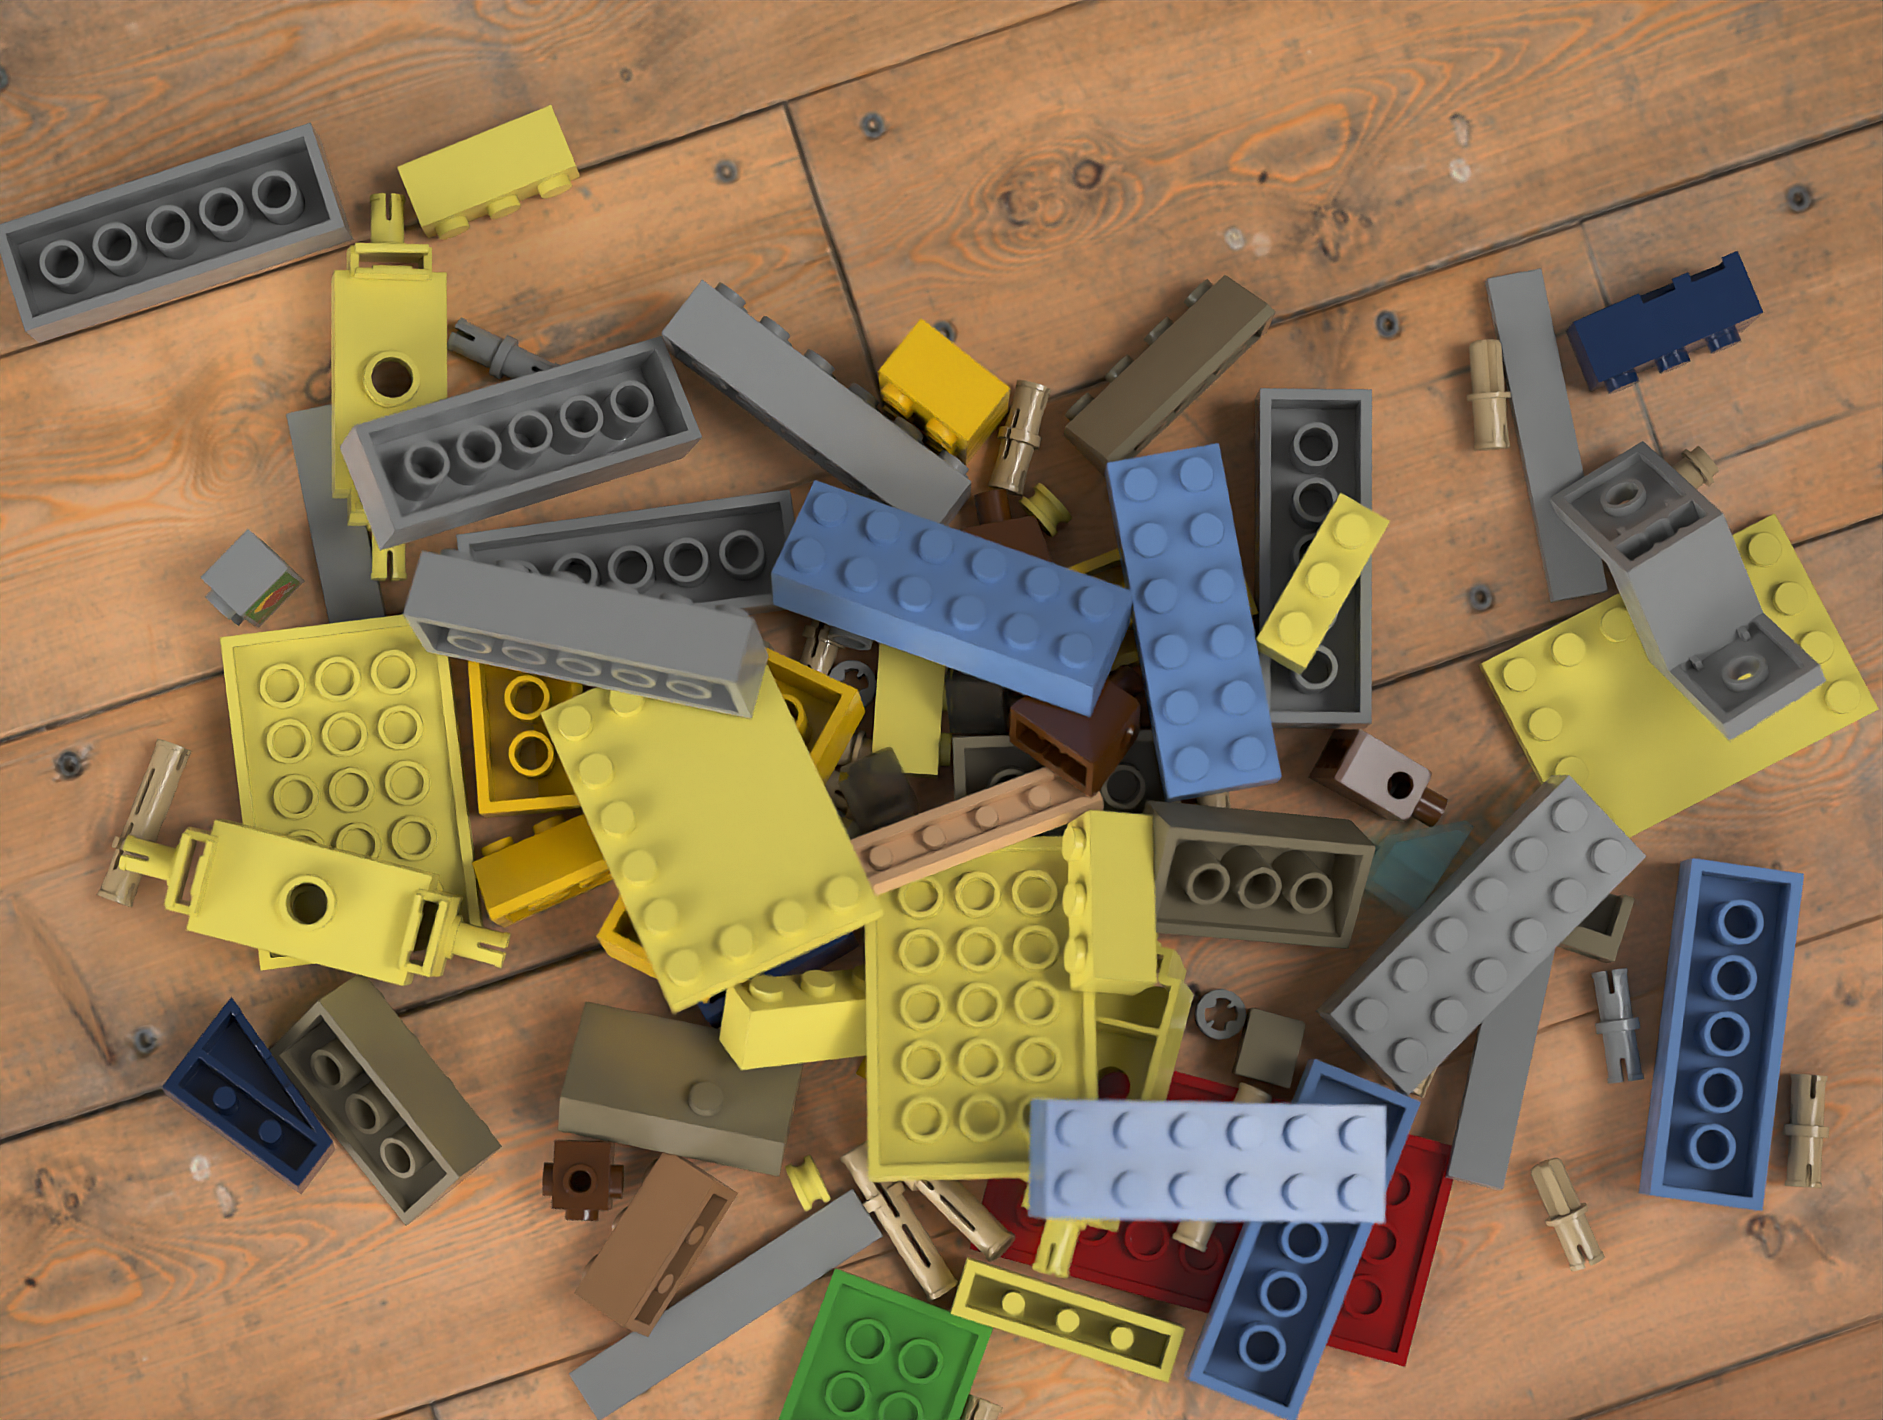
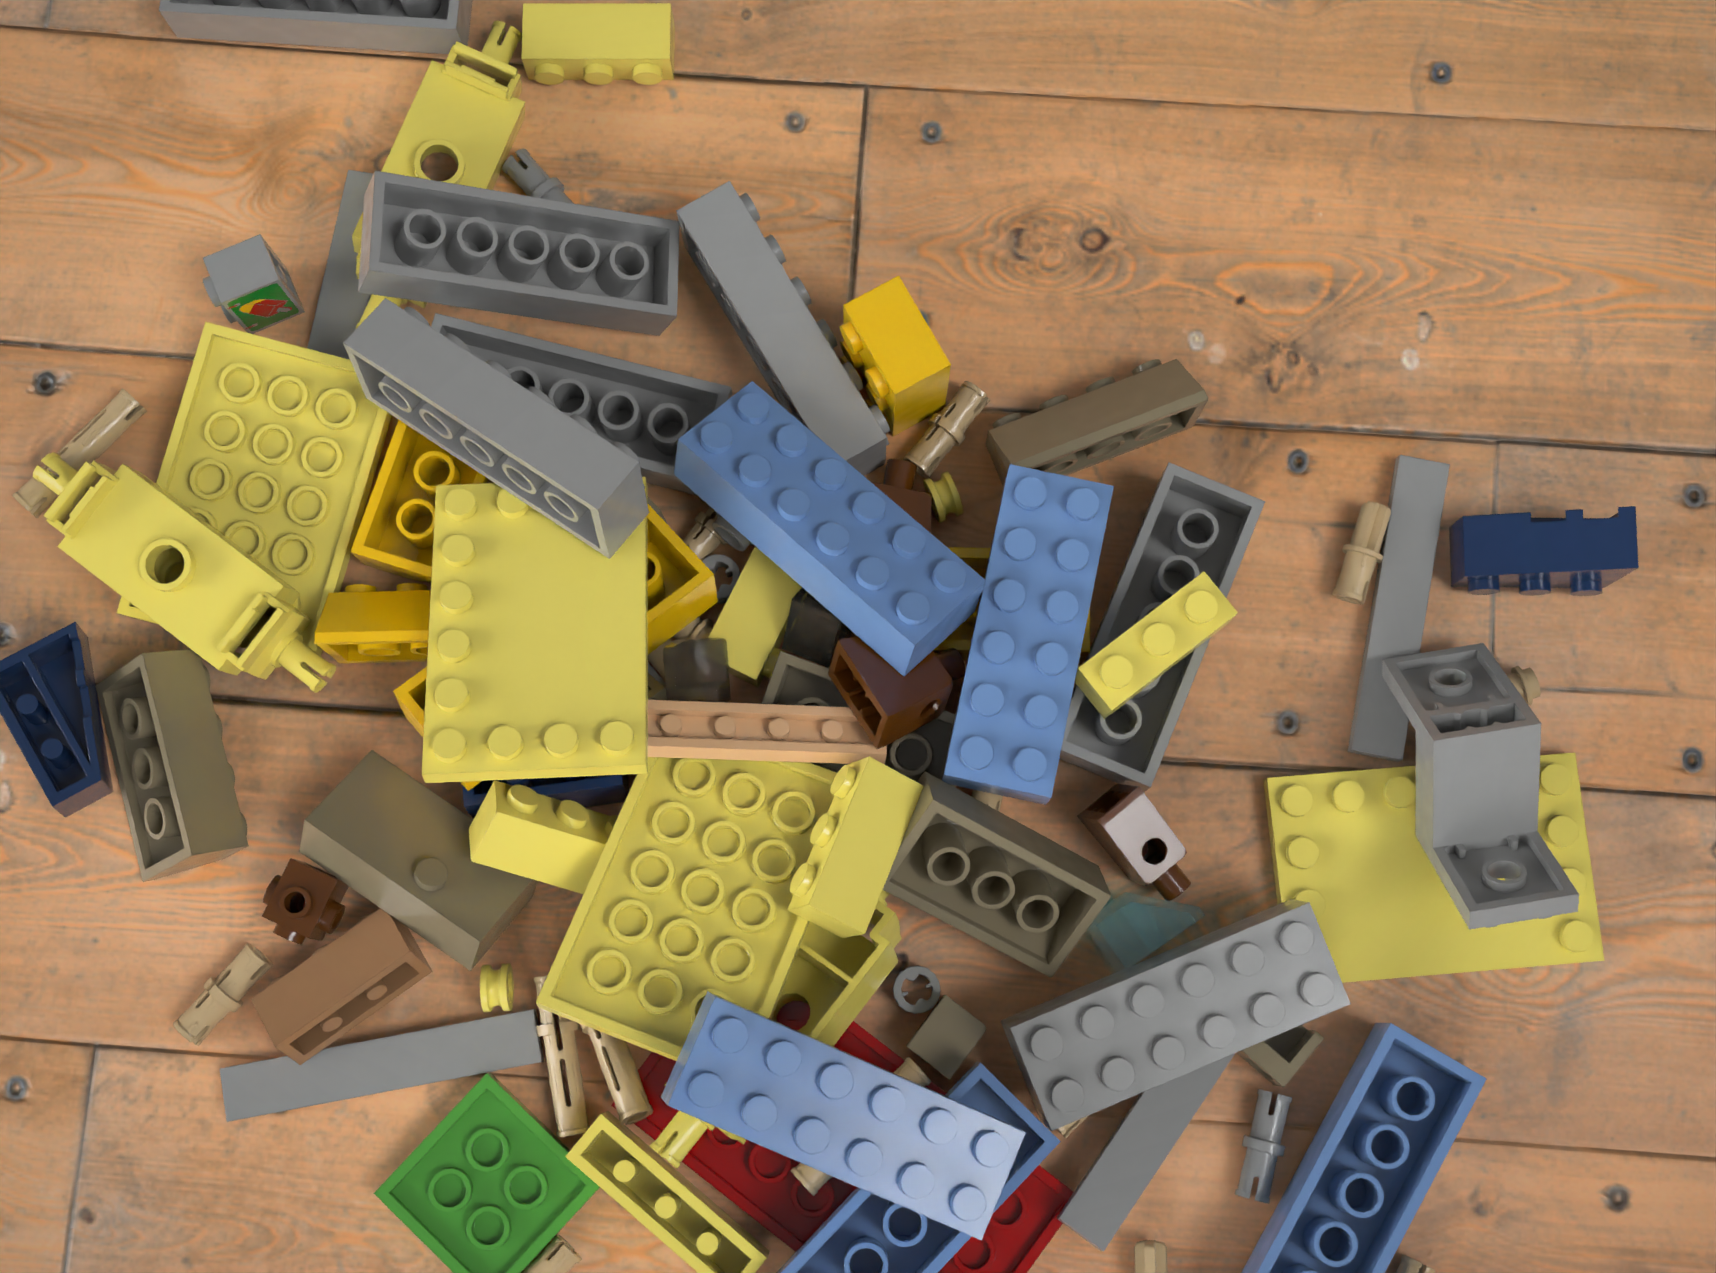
camera: 25 degrees right, 5 degrees down
none -> tan pin [173,943,273,1046]

